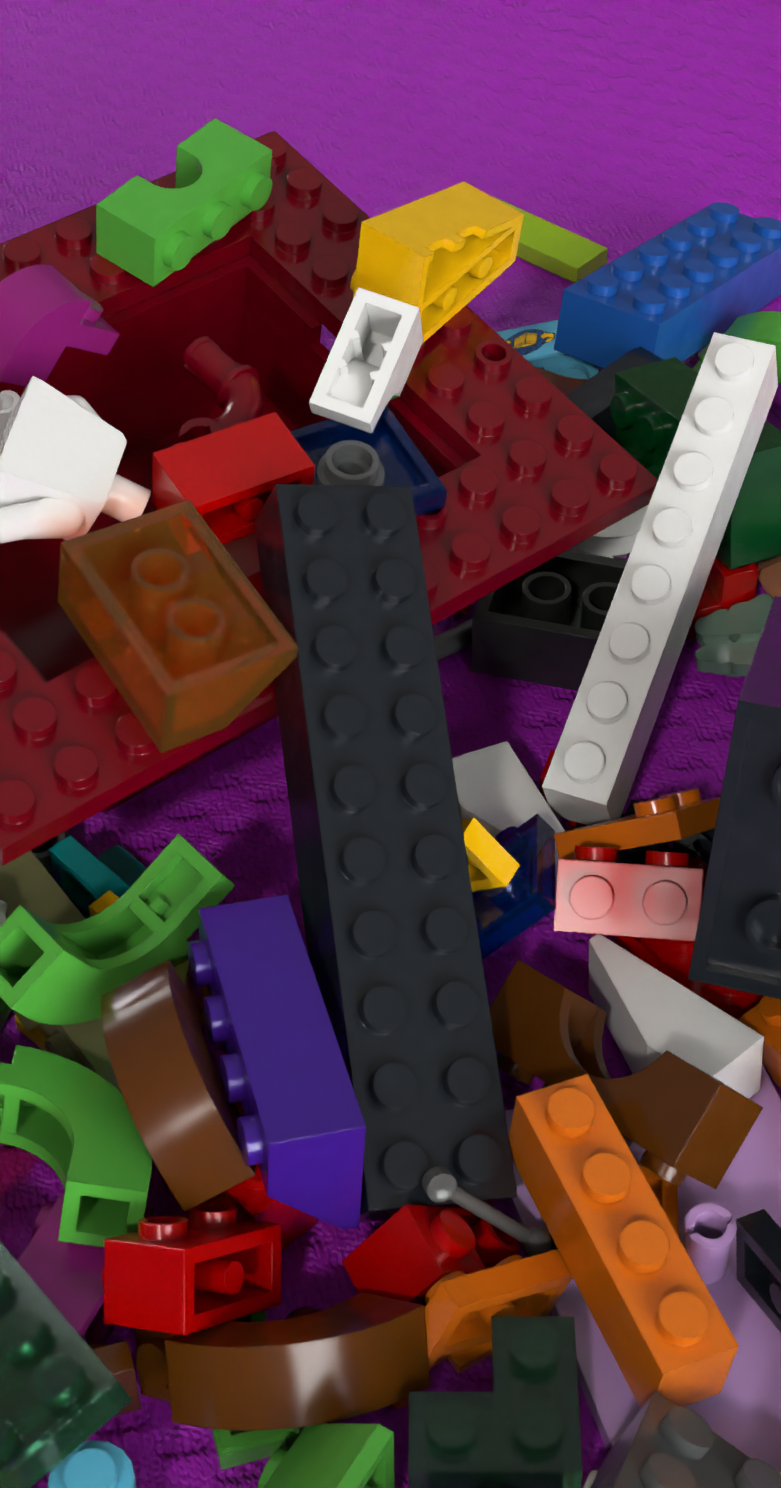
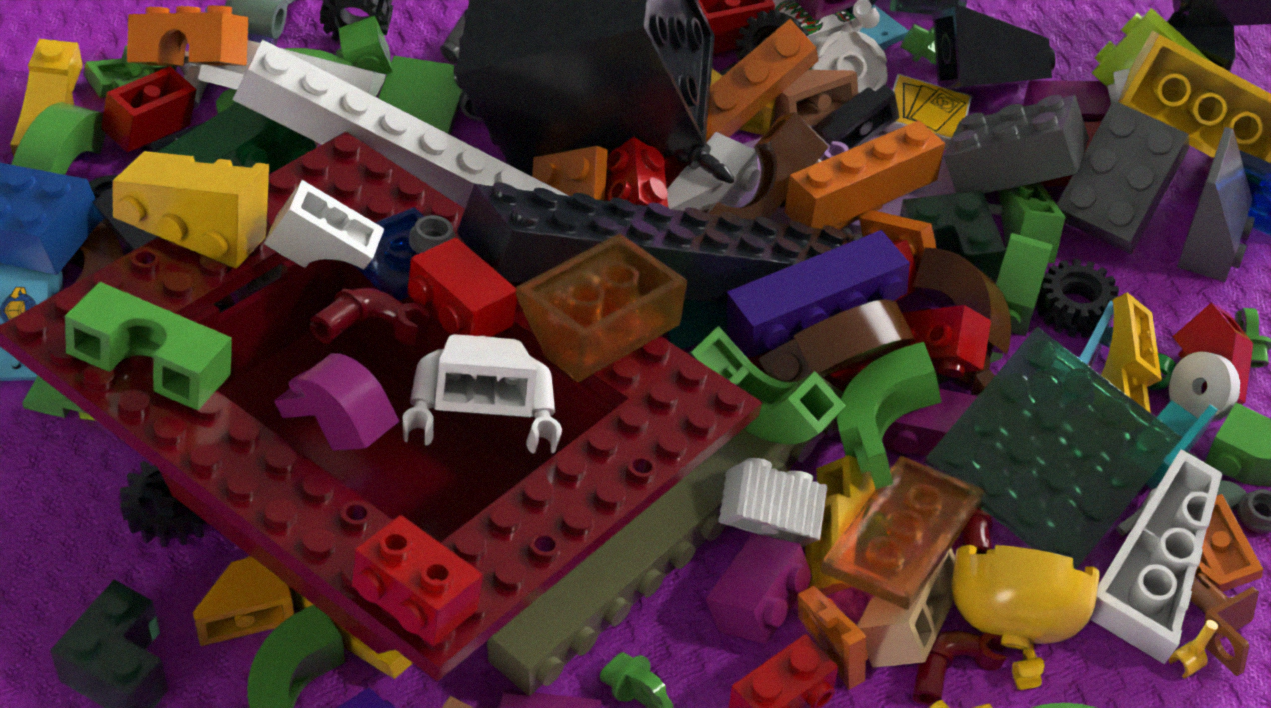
camera: 105 degrees left, 5 degrees up
none -> black bar [672,143,735,184]

